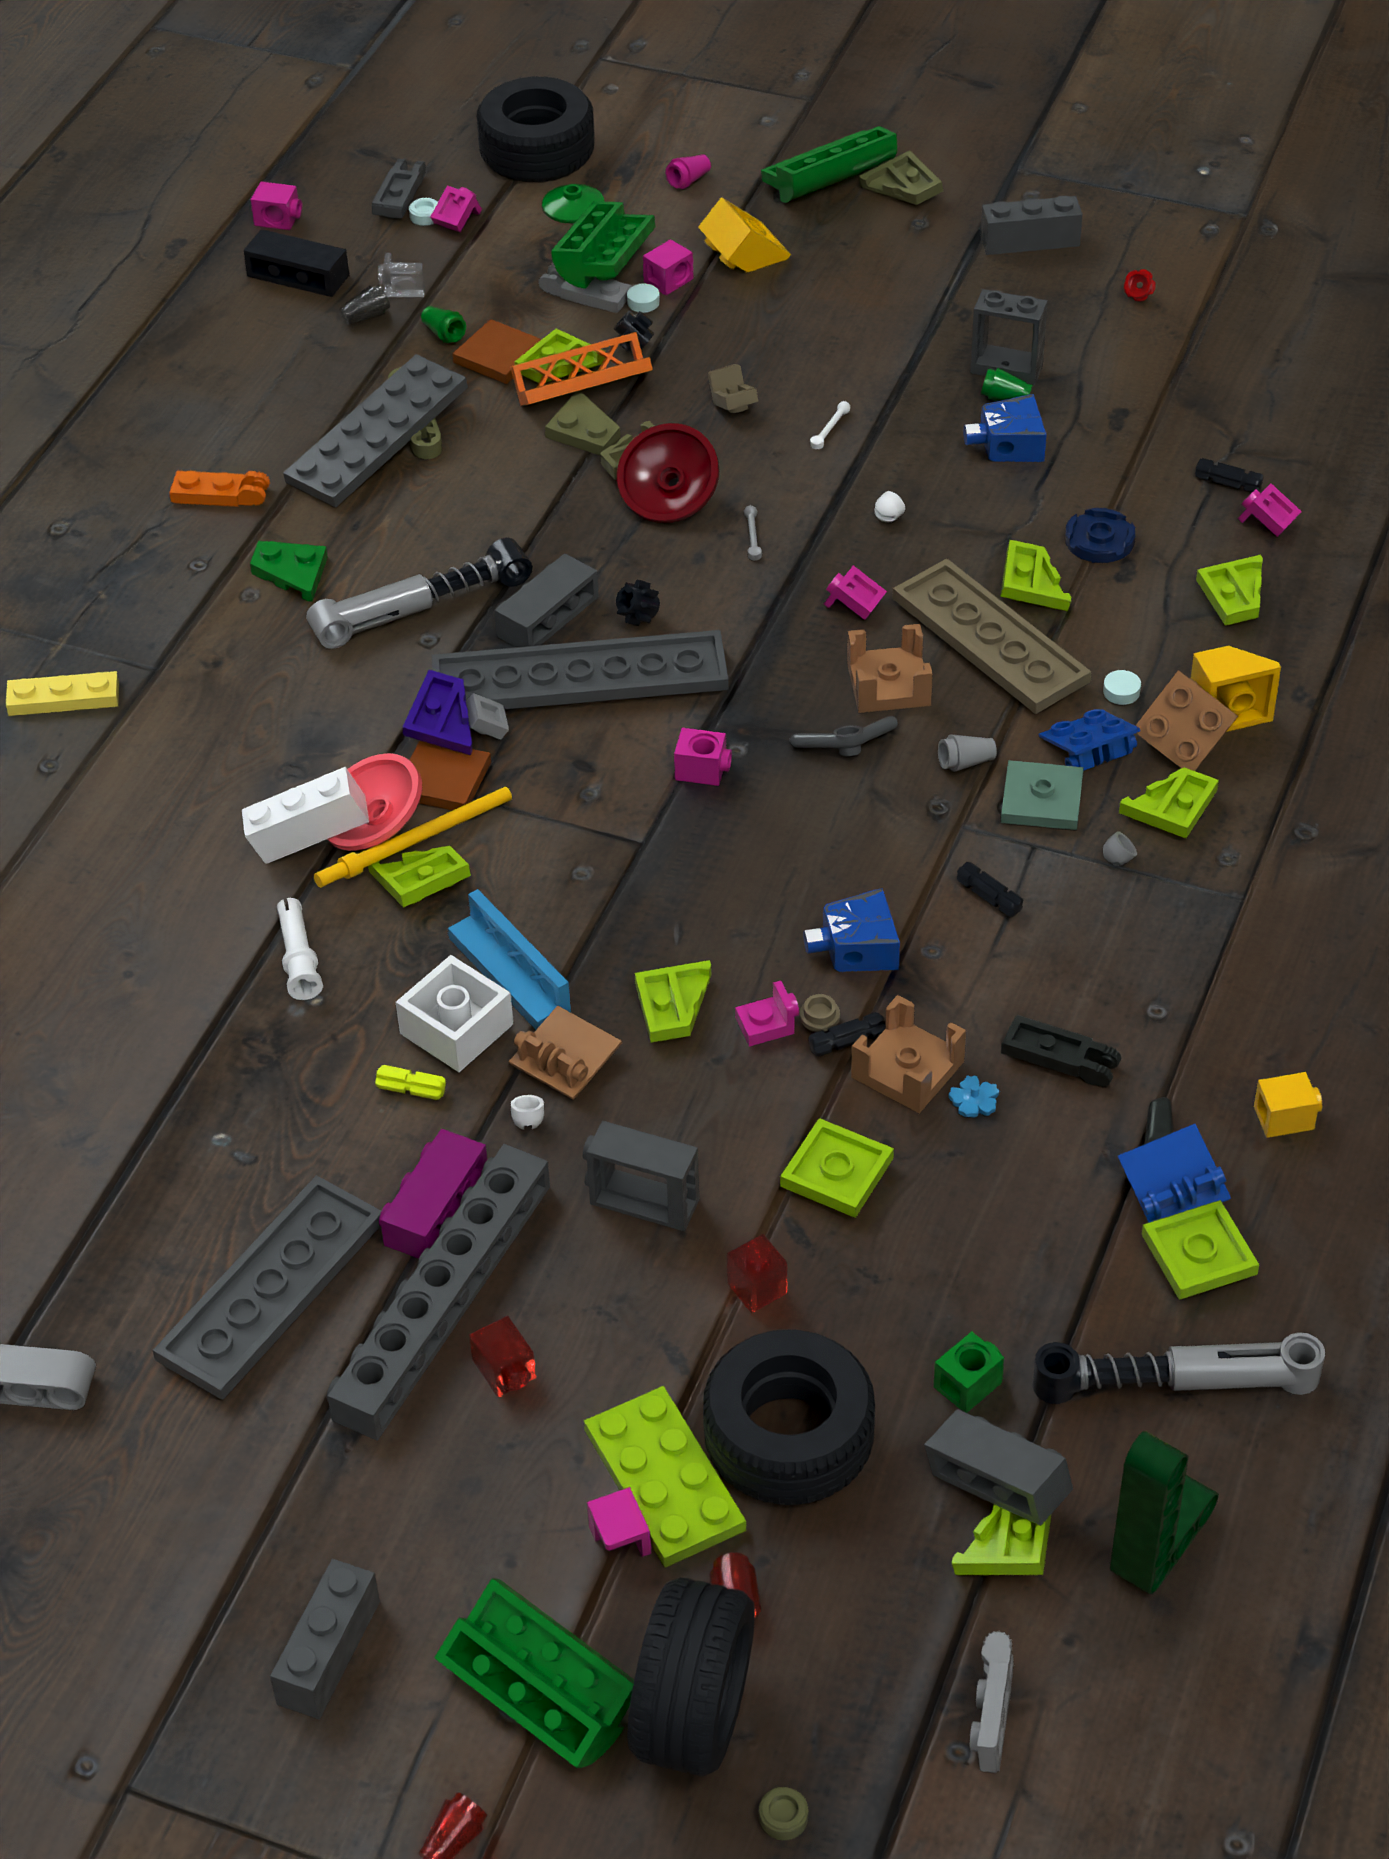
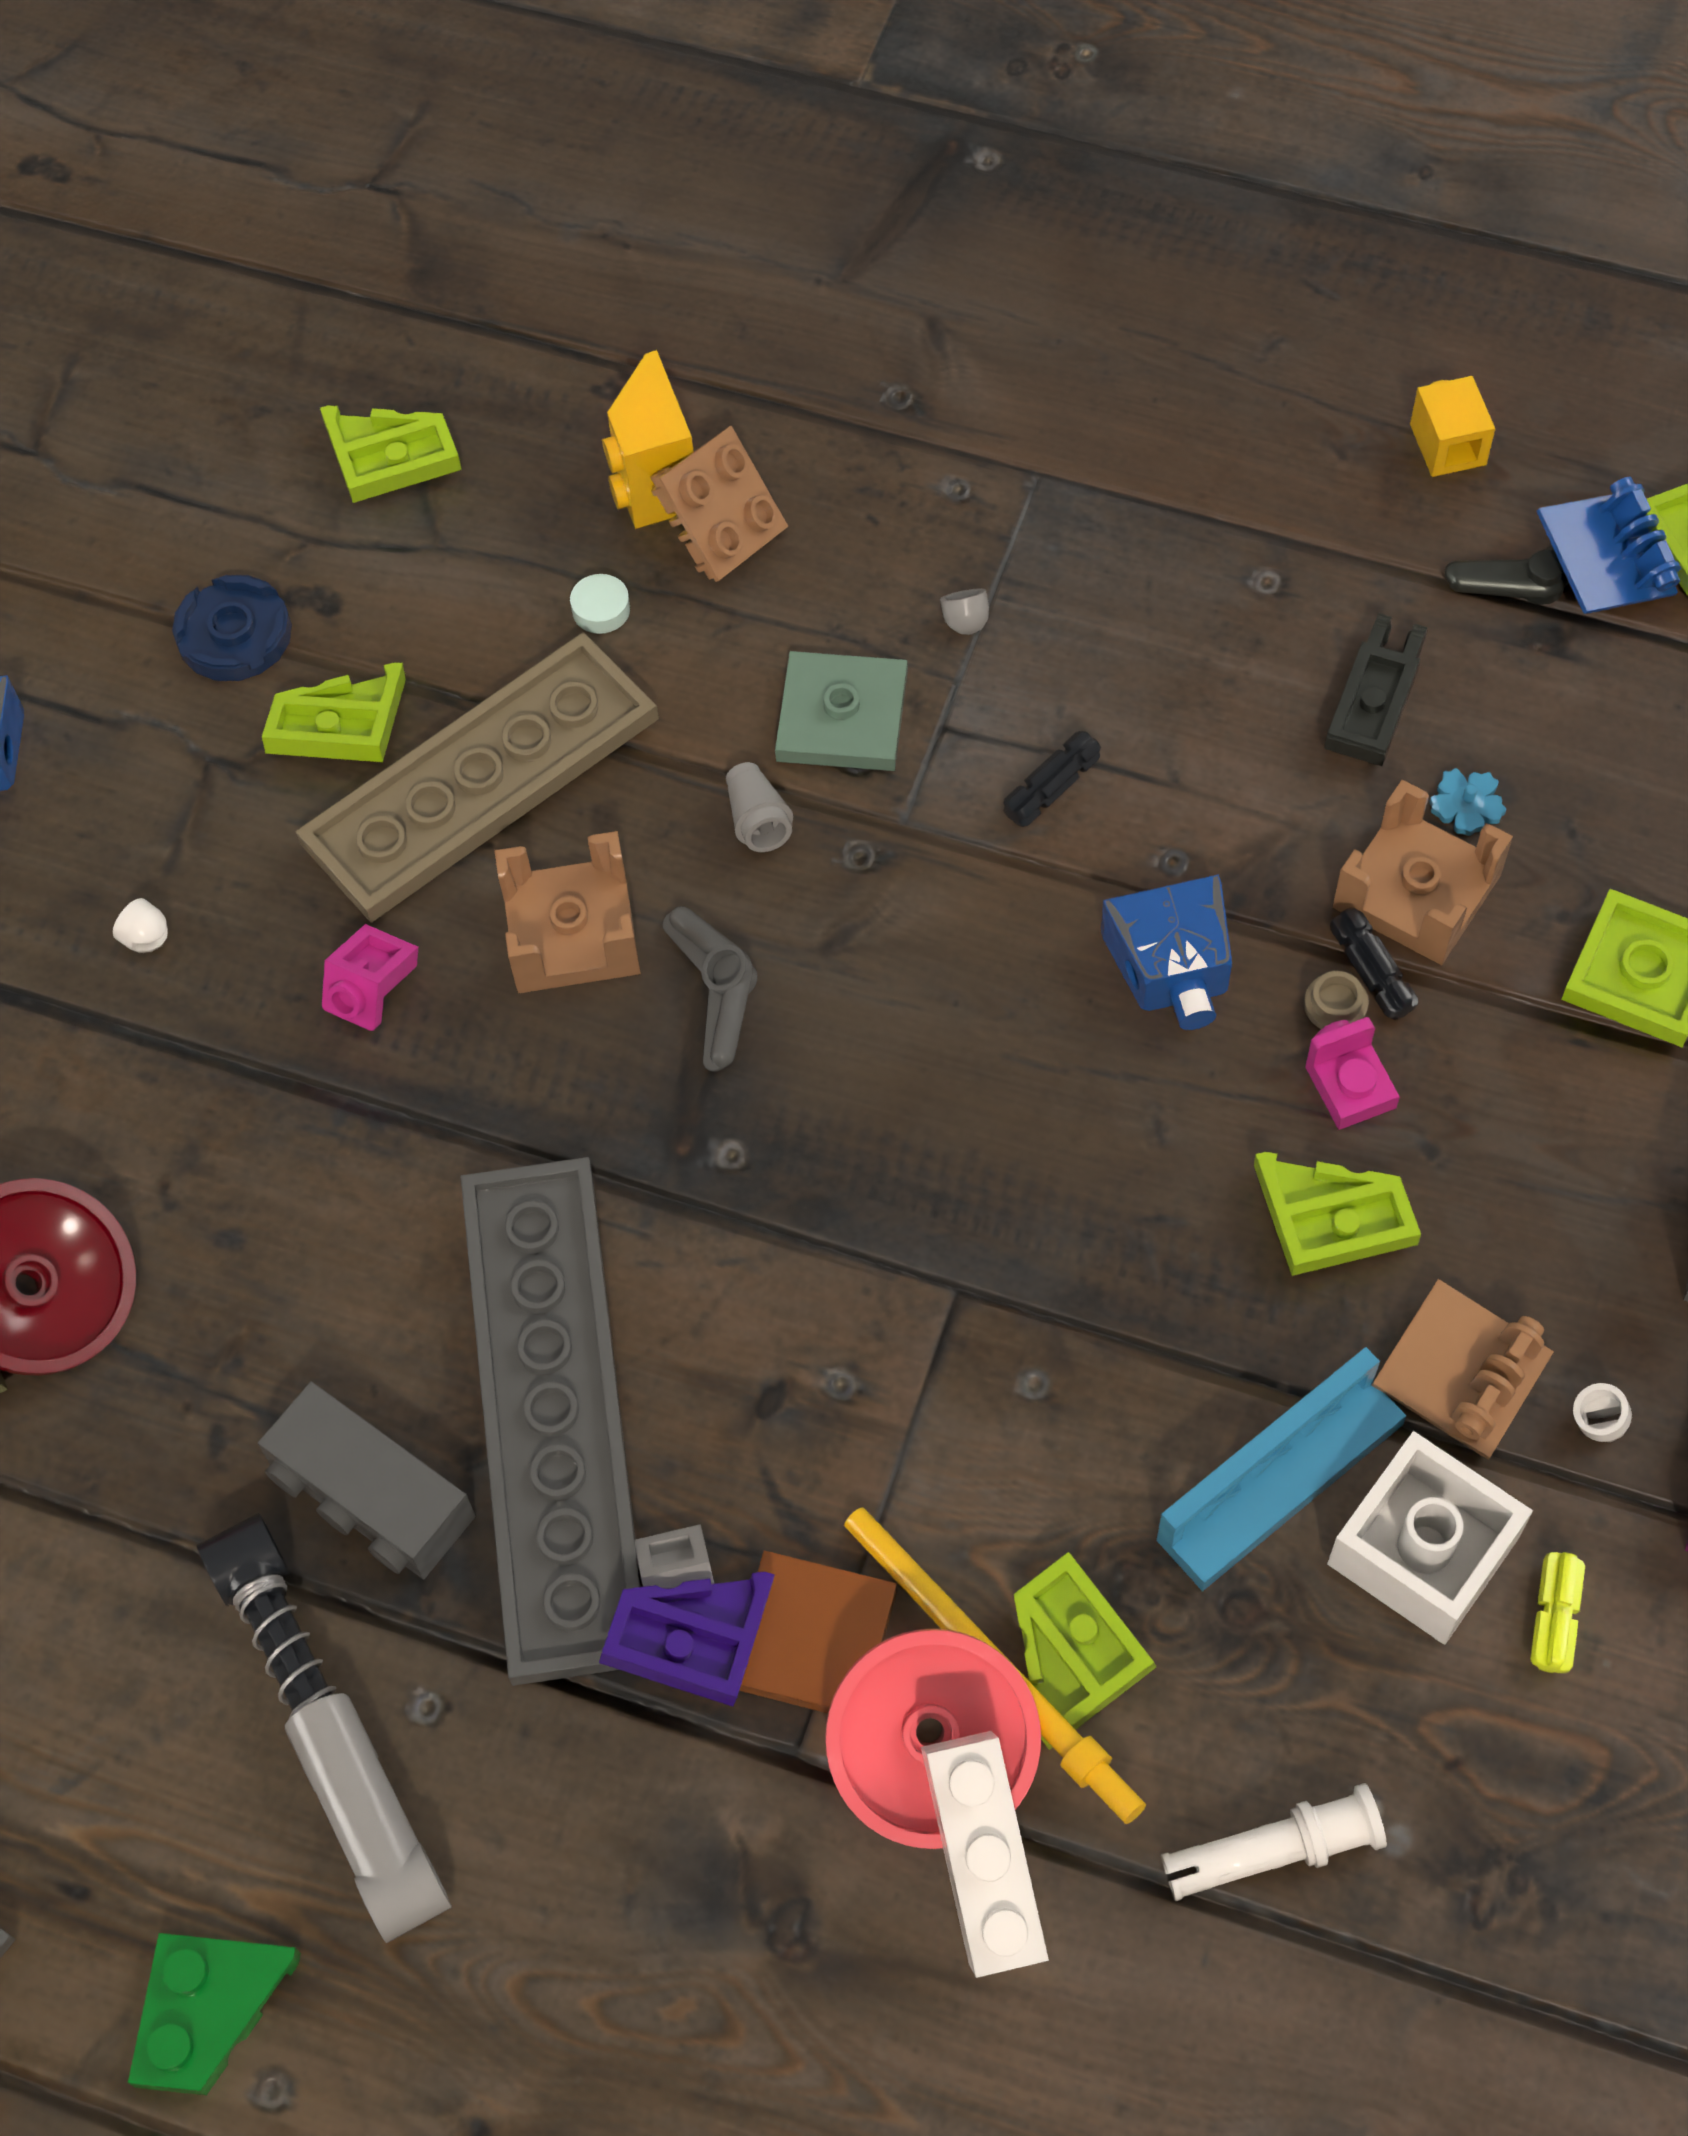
camera: 90 degrees left, 15 degrees up
black gear [616,579,660,626] -> none
dark pink brick [674,728,732,786] -> none
light grey hinge [744,505,762,561] -> none
blue hinge [1039,709,1140,771] -> none
lime wing [1119,767,1219,838] -> none
black axle [1195,458,1263,493] -> none
dark pink bracket [1237,483,1302,537] -> none

